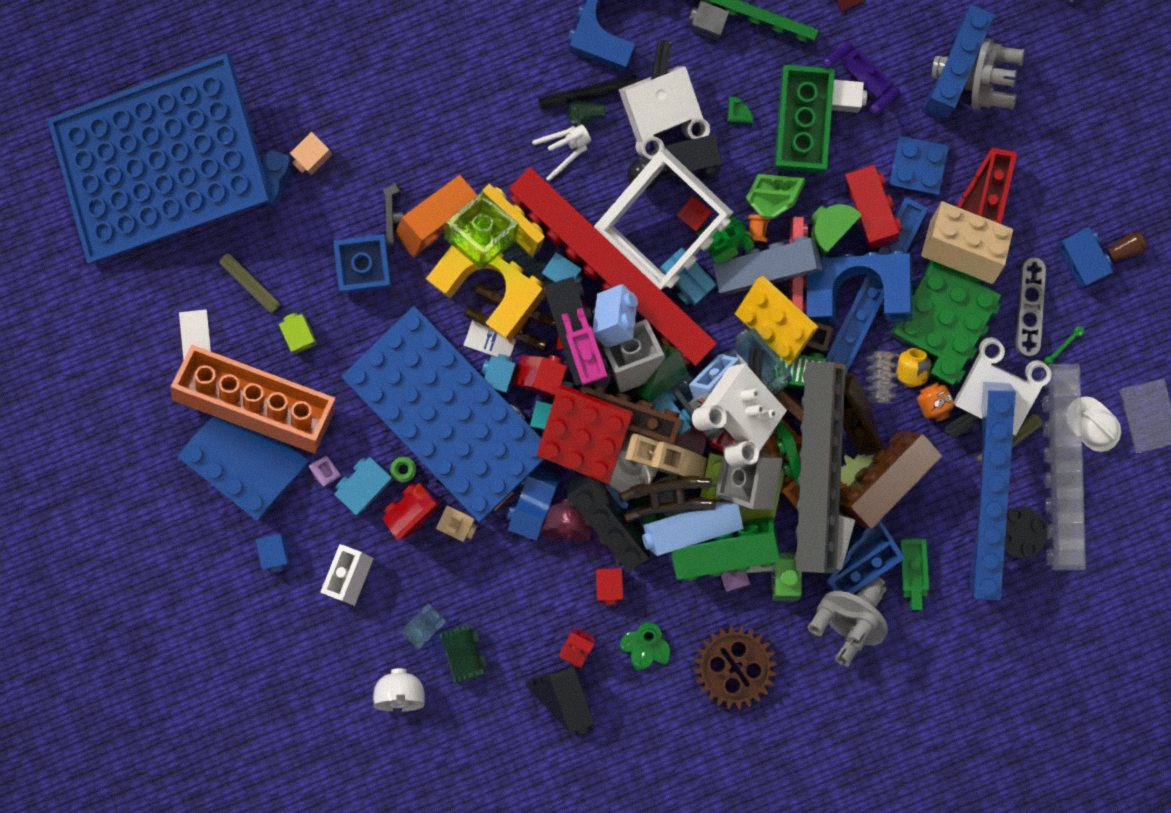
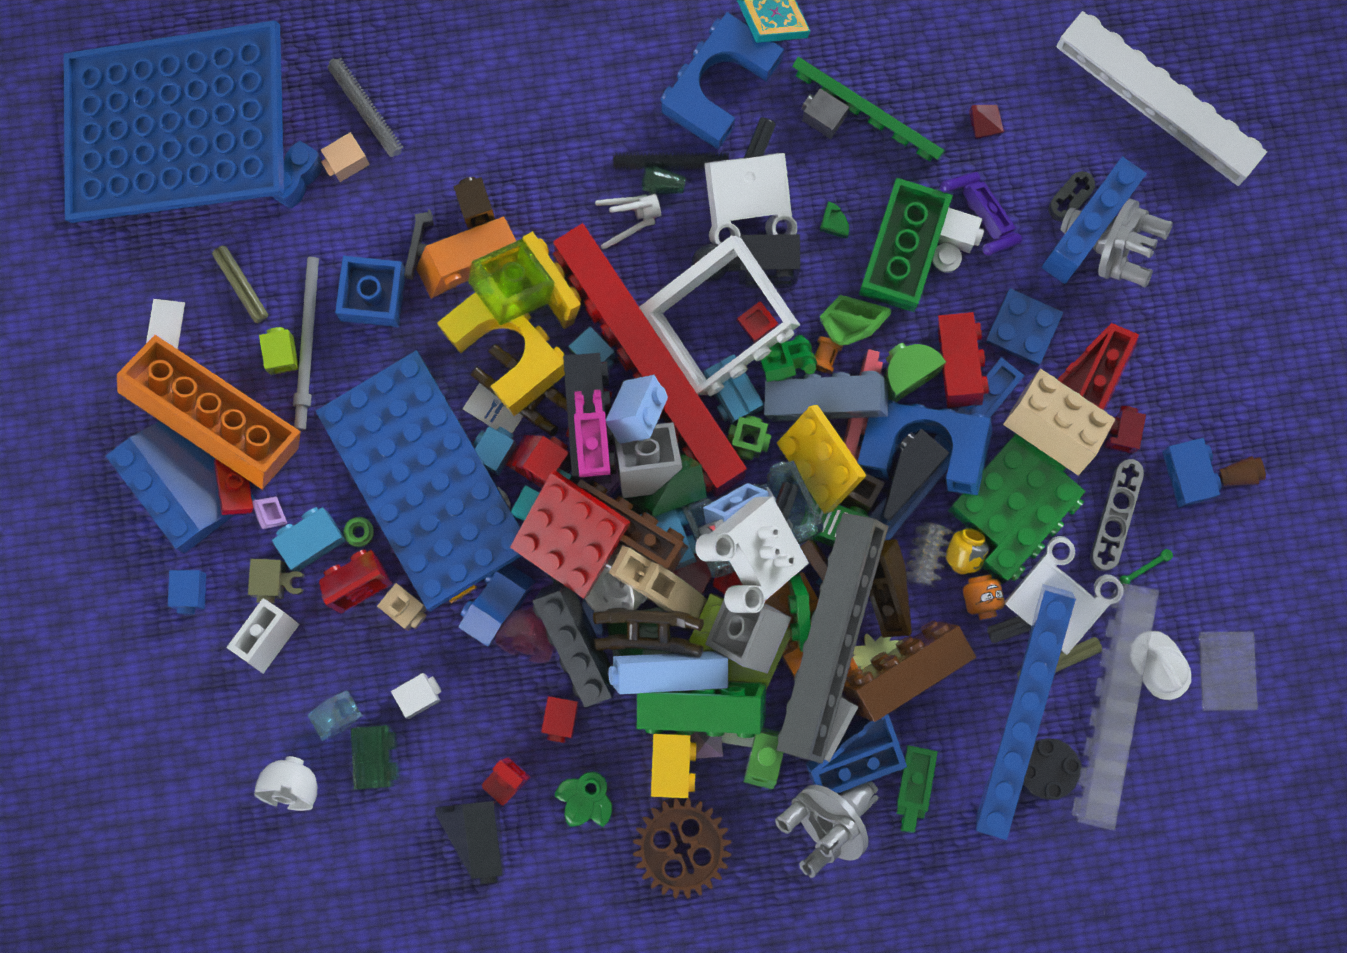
camera: 10 degrees right, 5 degrees down
none -> red plate [214,458,253,515]
none -> olive brick [248,559,305,604]
none -> light grey bar [293,257,319,430]
none -> light grey axle [327,58,403,157]
none -> white brick [391,673,442,719]
none -> dark brown brick [453,177,495,230]
none -> yellow brick [651,734,696,798]
none -> bright green brick [727,416,771,461]
none -> black slope [880,429,949,525]
none -> white plate [932,243,962,272]
none -> pearl dark grey beam [1048,171,1095,222]
none -> dark red brick [1104,406,1146,454]

